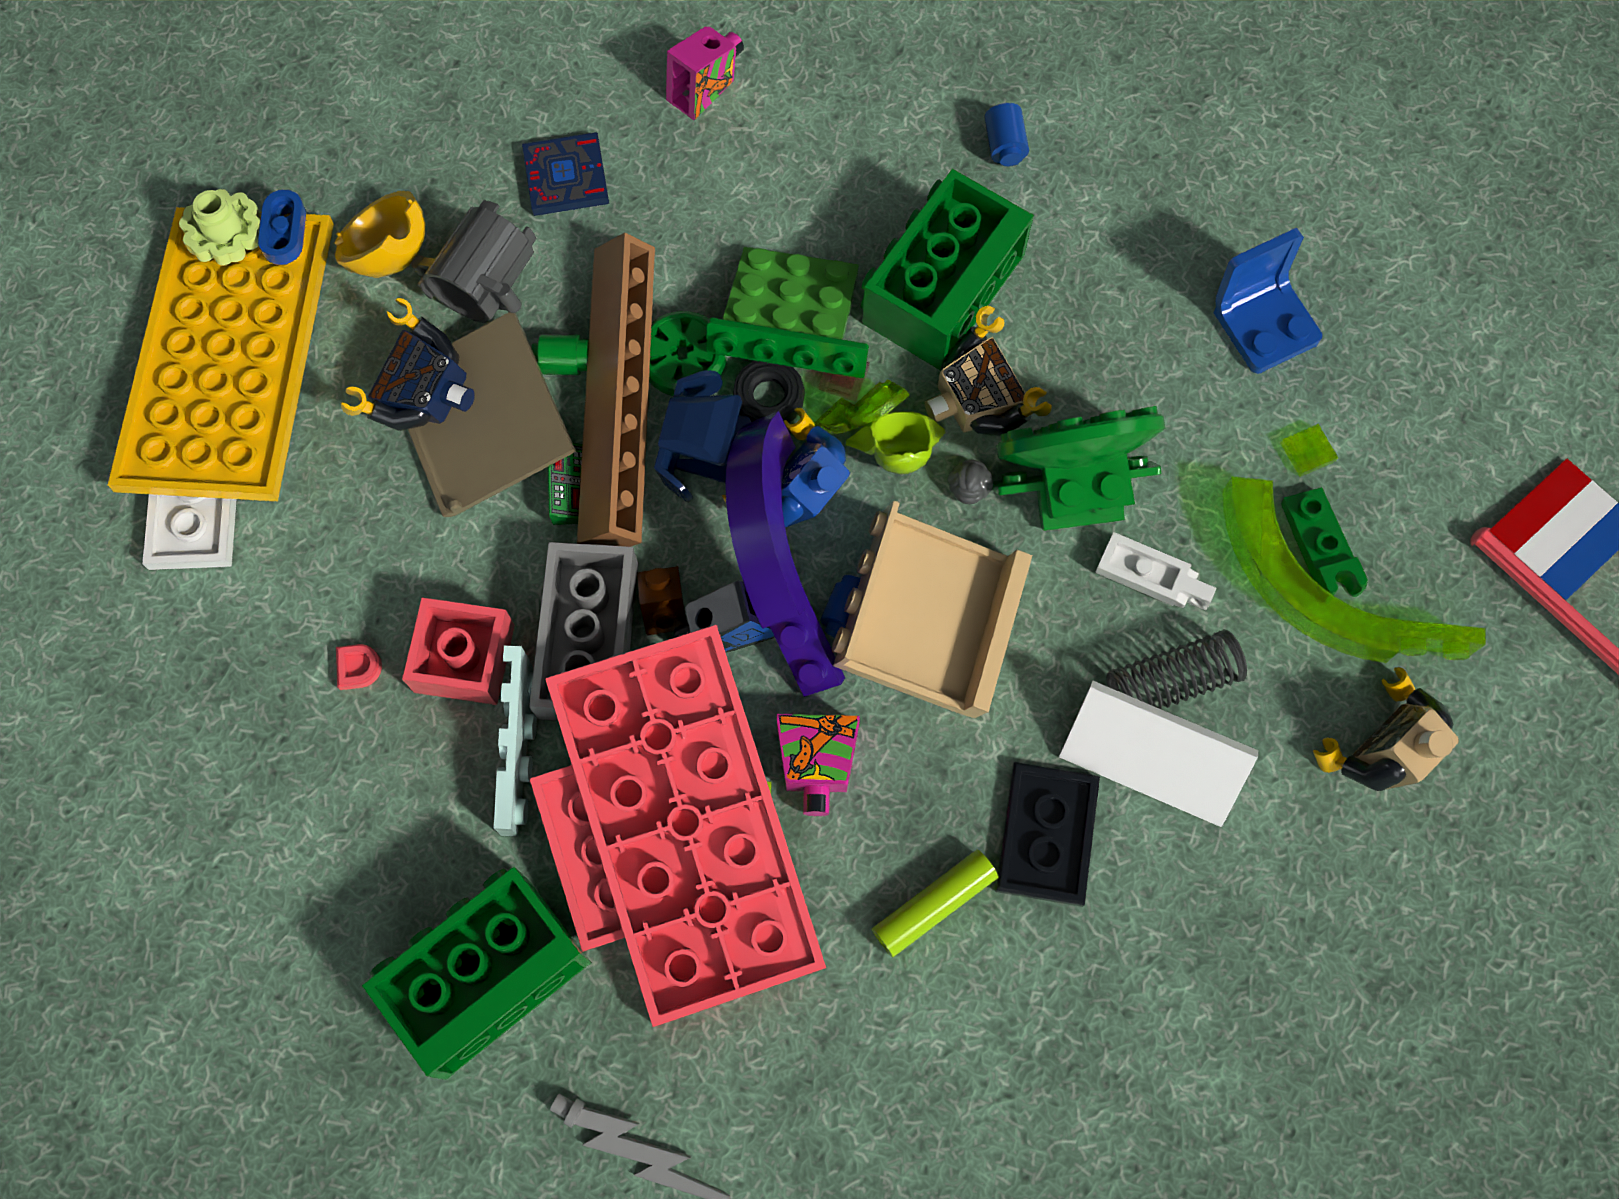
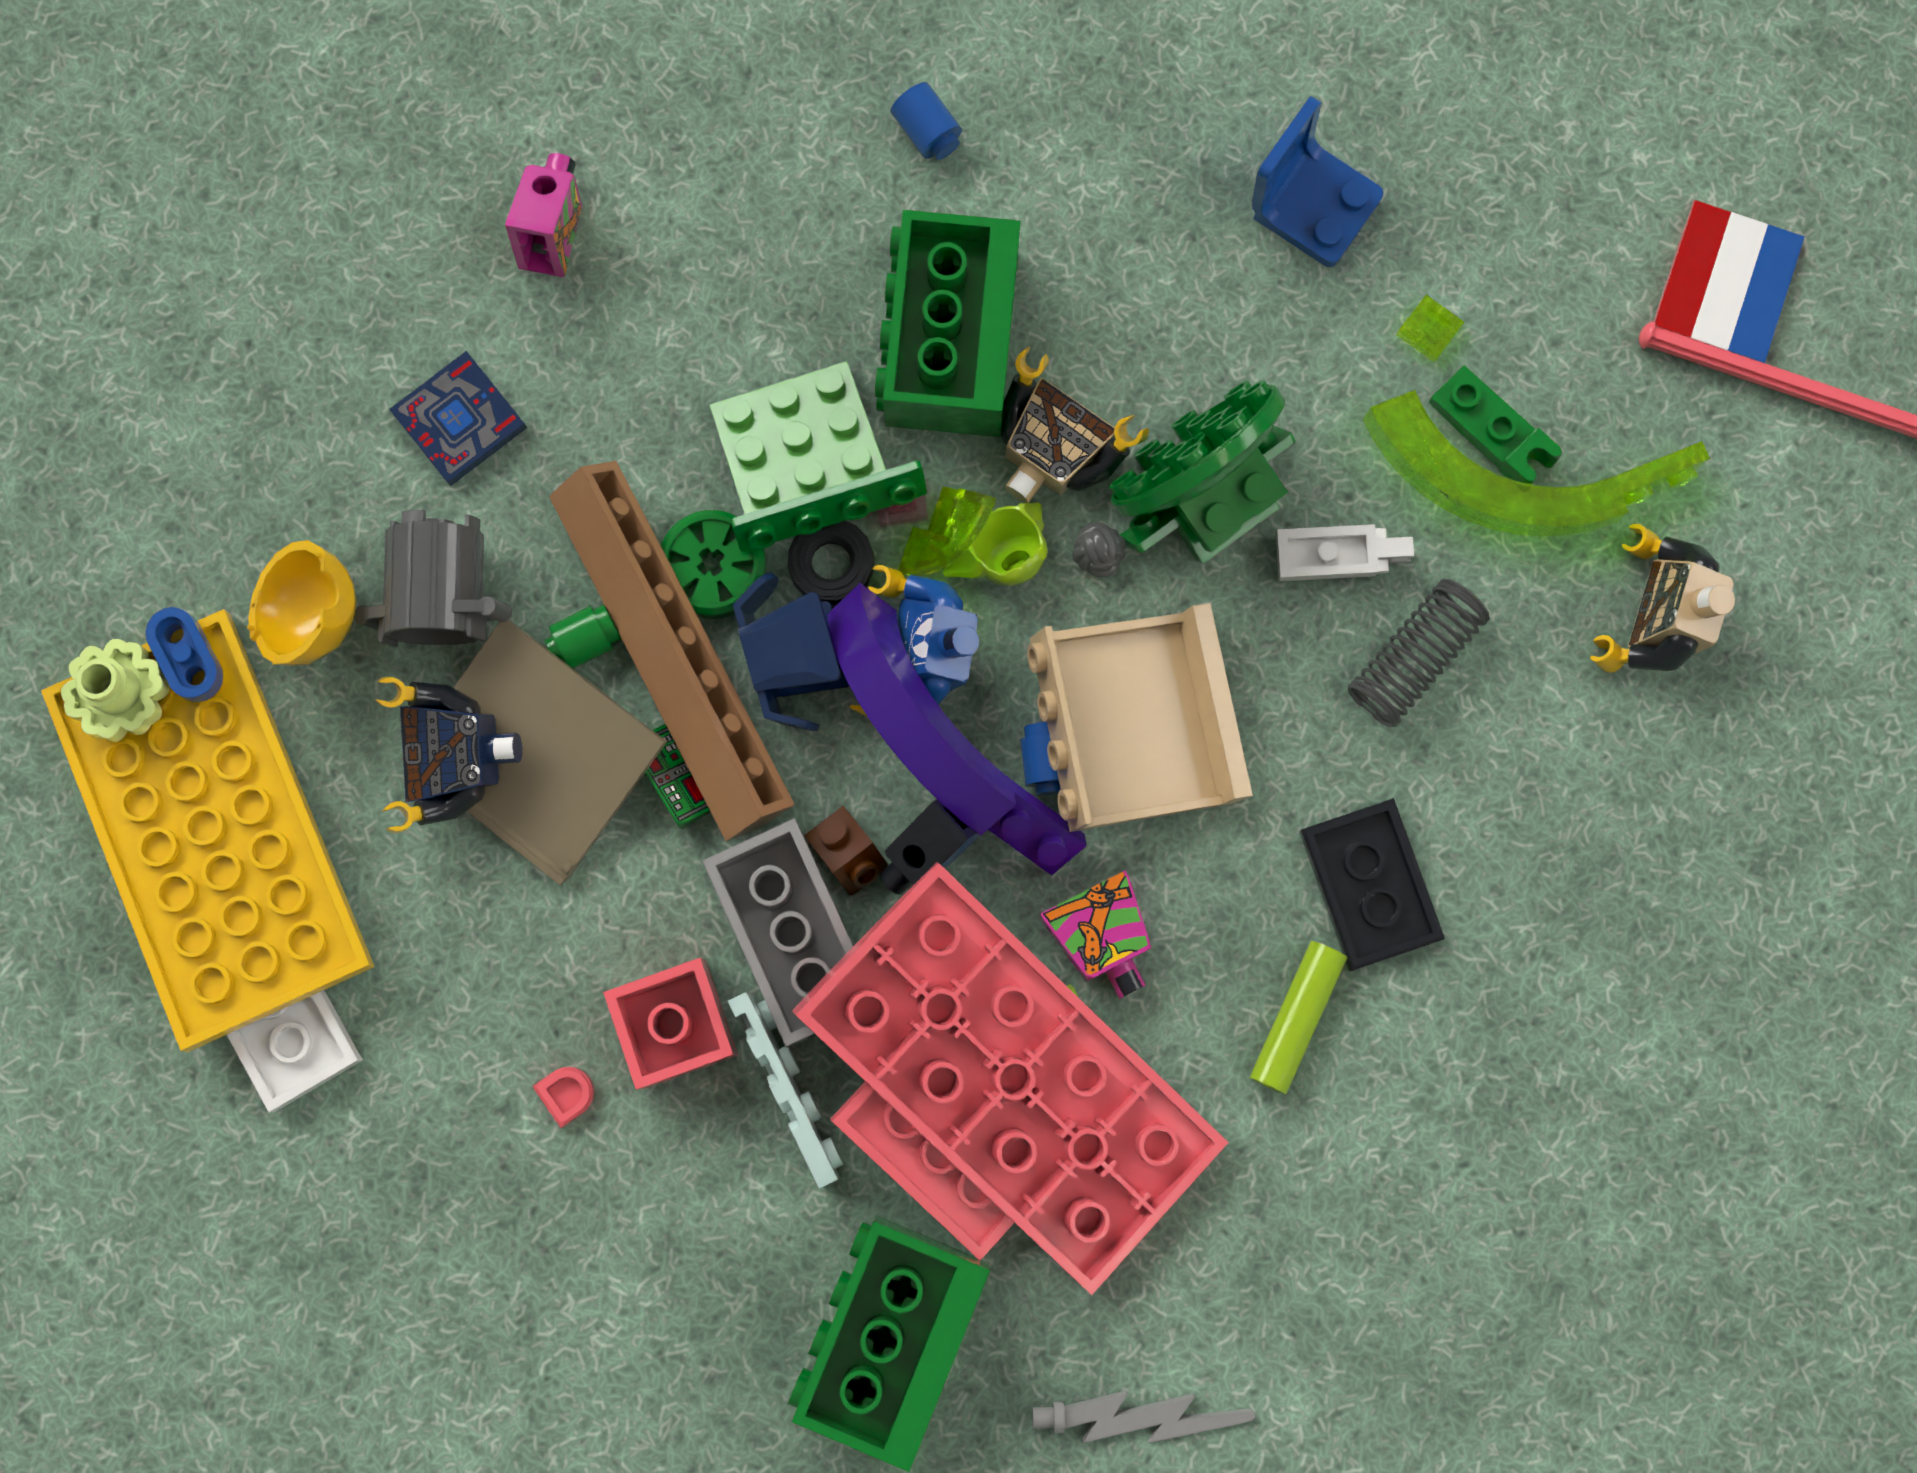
camera: 30 degrees left, 10 degrees up
white tile [1059,681,1259,827] -> none

